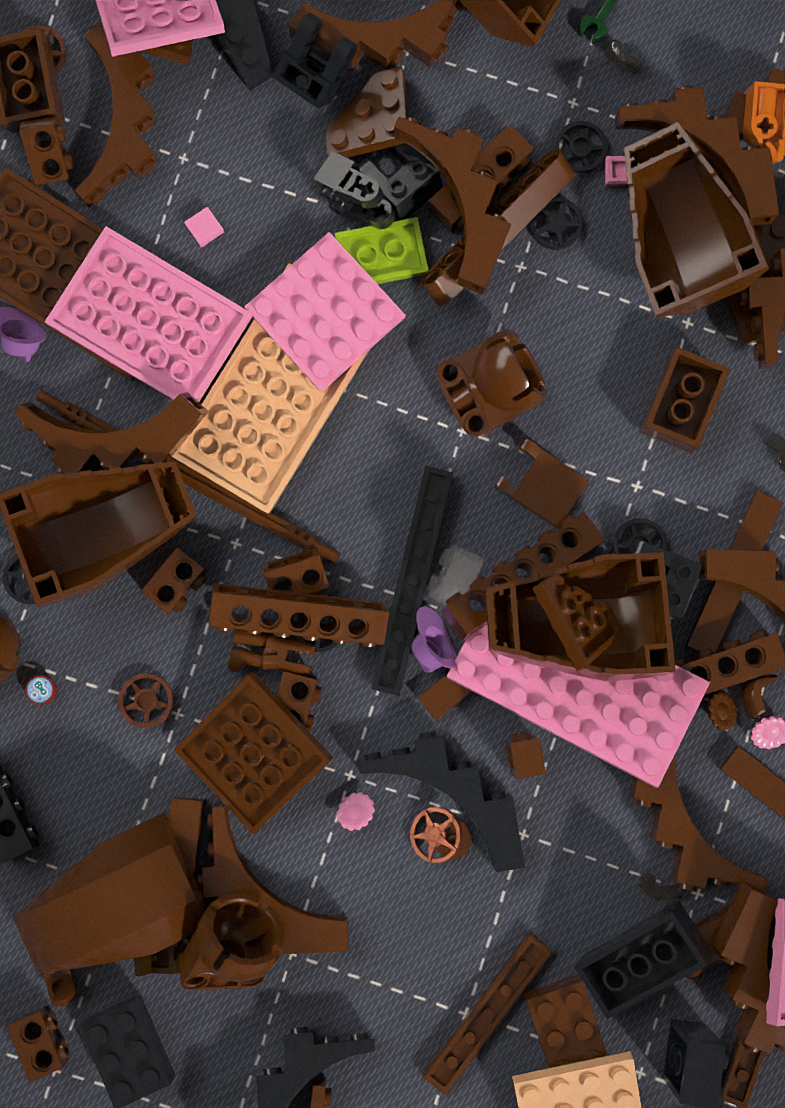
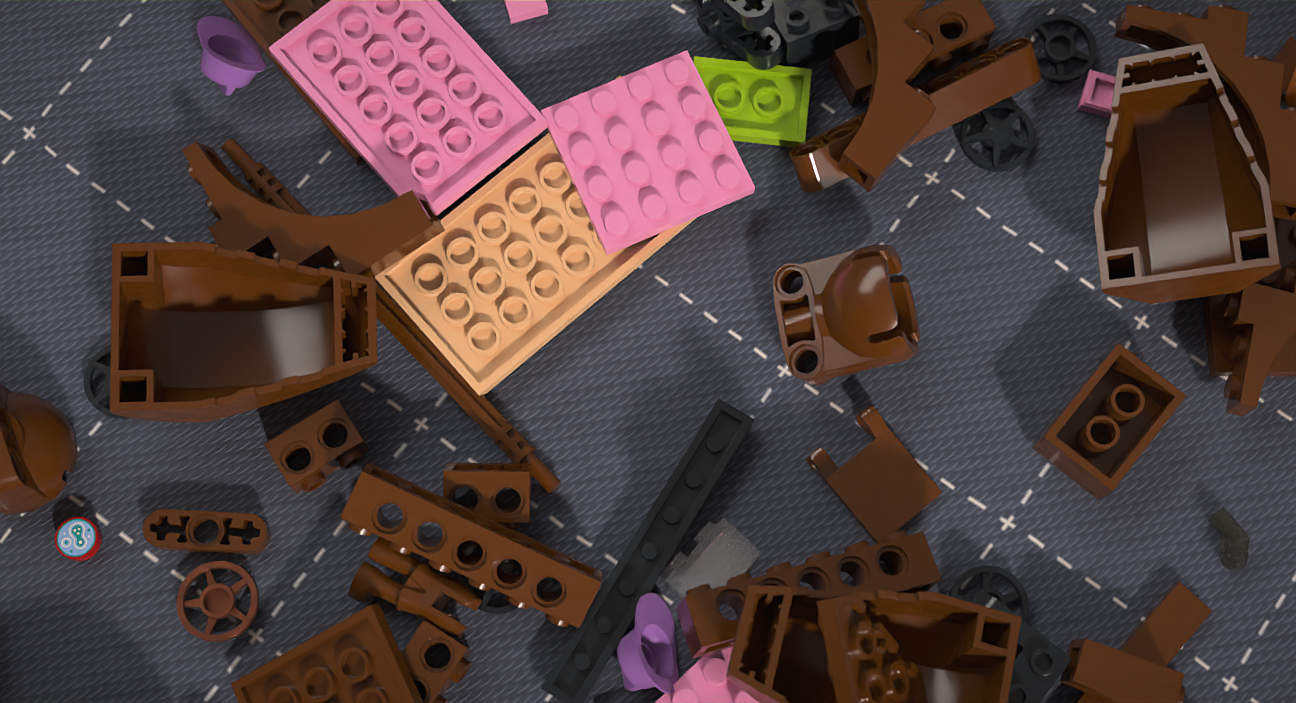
camera: 15 degrees right, 10 degrees down
none -> reddish brown beam [143,509,271,555]

